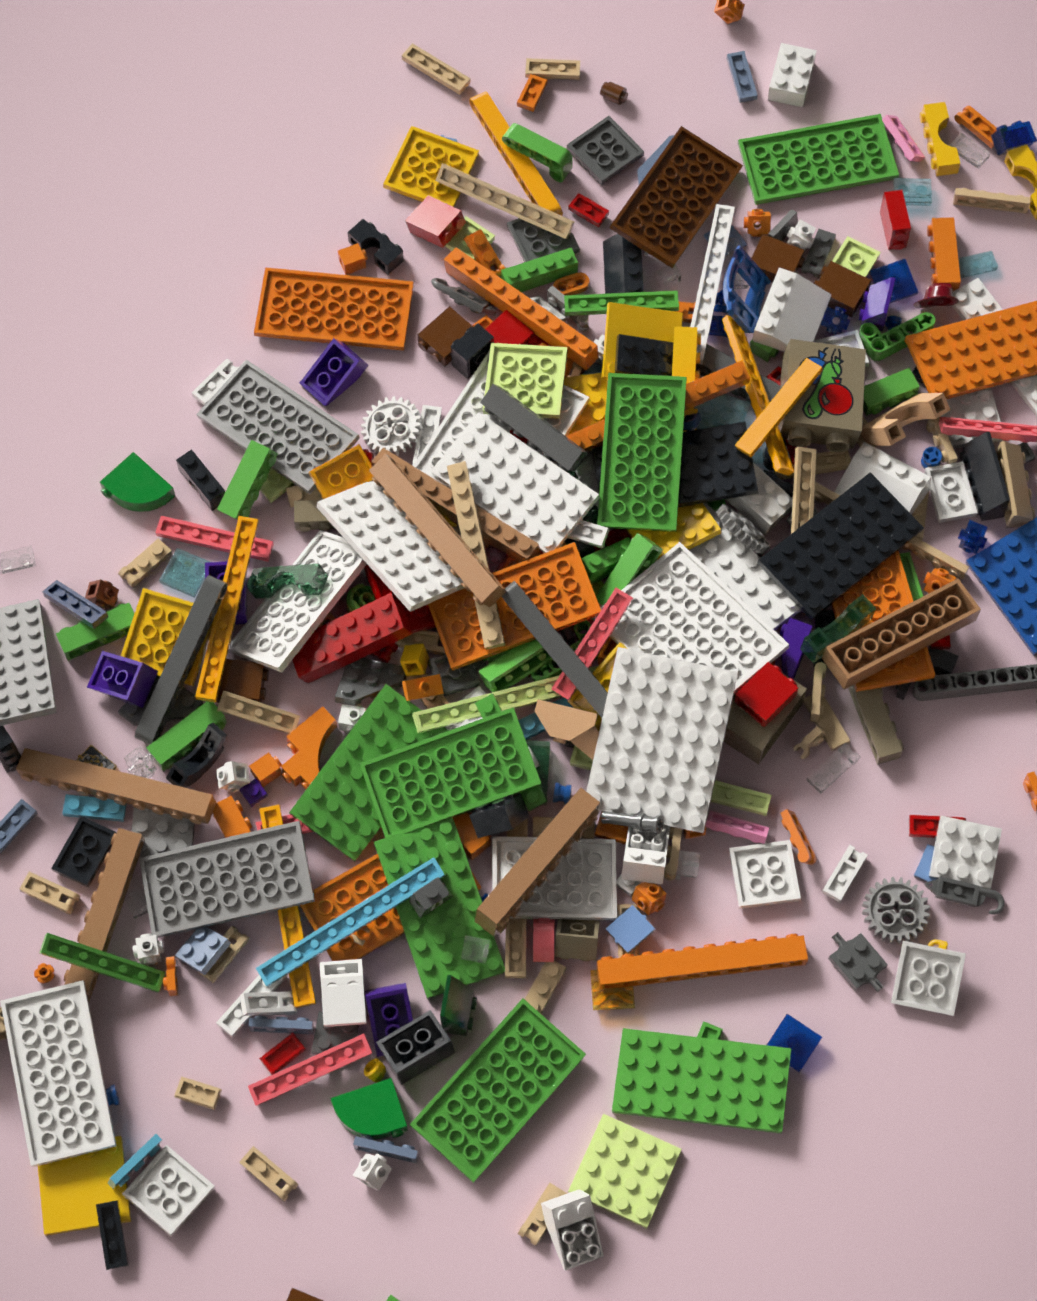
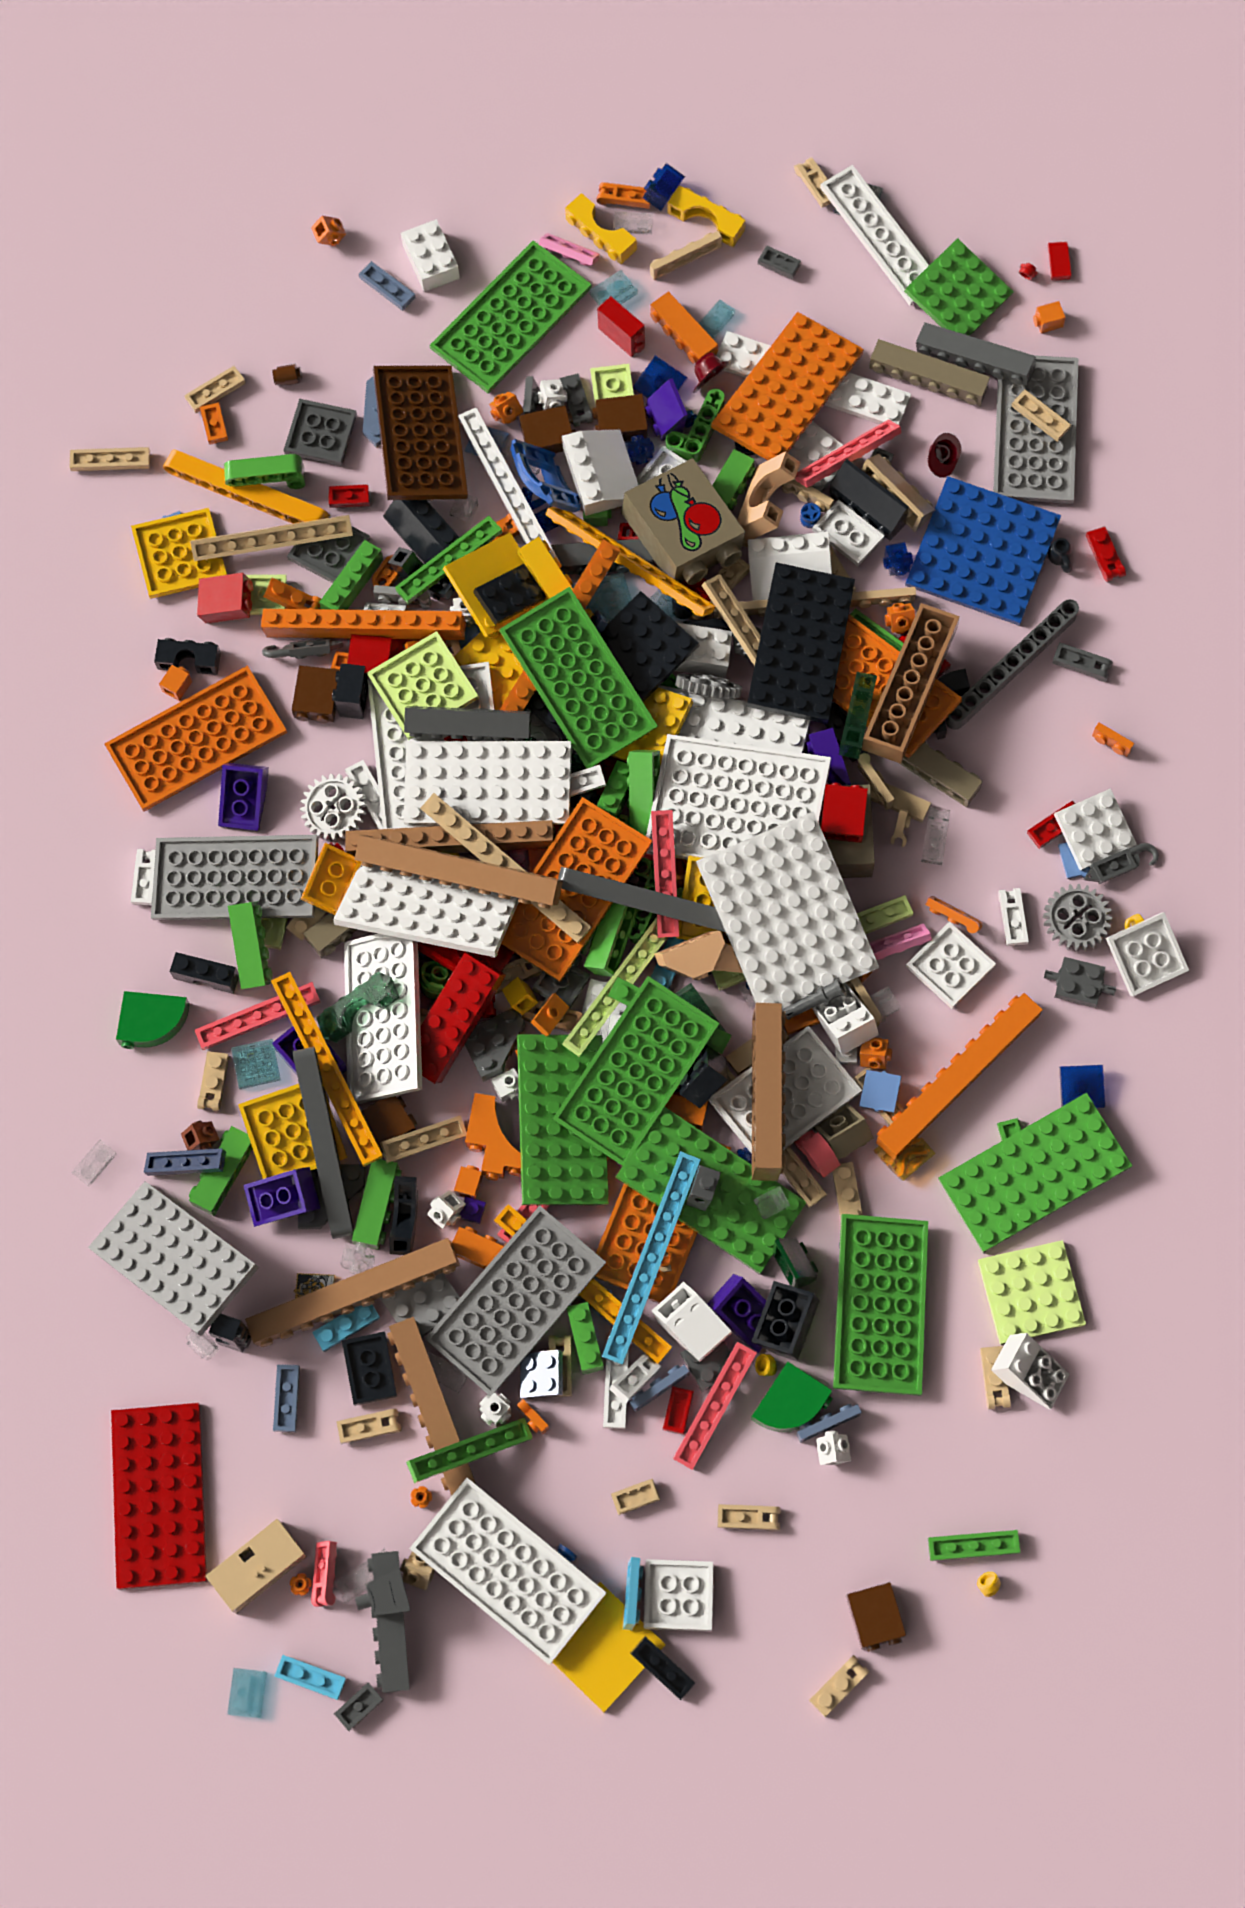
camera: 35 degrees left, 5 degrees up
blue wheel [553,783,572,804] -> none
light orange tile [735,358,823,458] -> none
none -> black arch [388,547,455,600]
none -> bright green brick [567,1302,604,1375]

